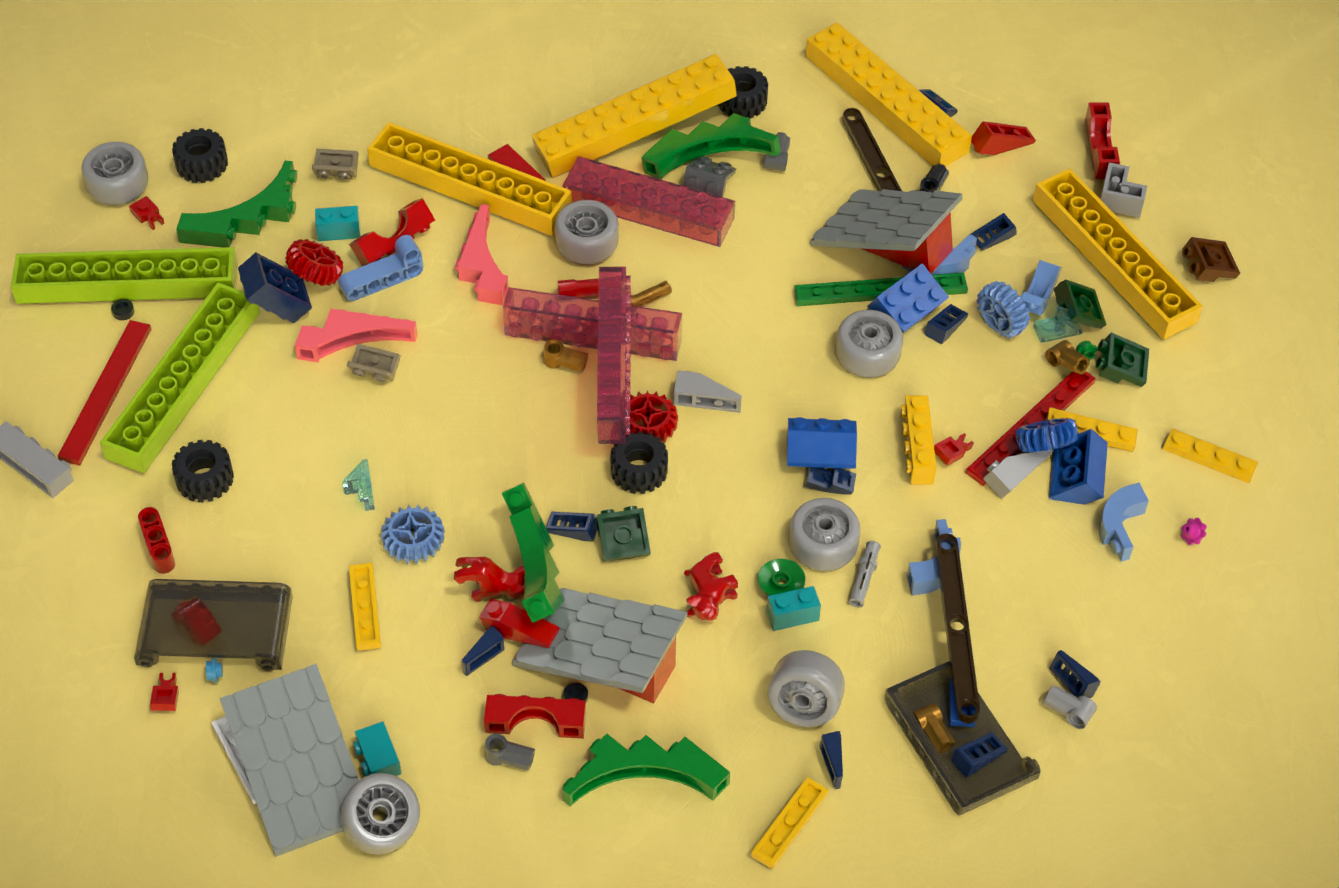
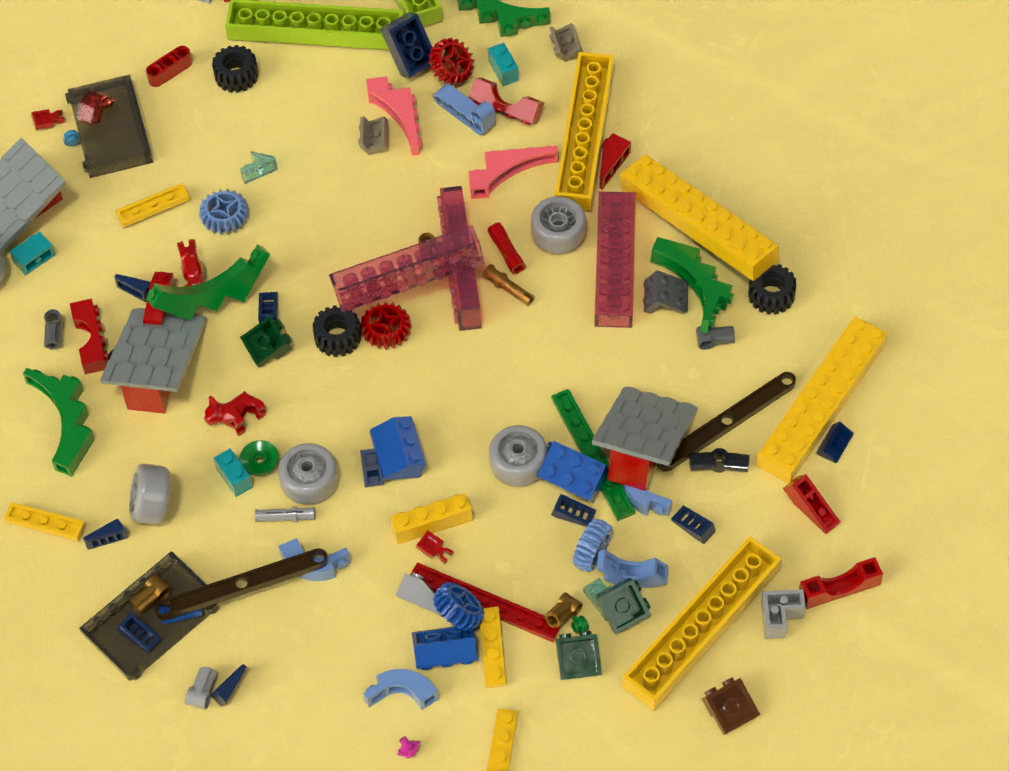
camera: 75 degrees right, 5 degrees up
light grey slope [674,371,742,413] -> none

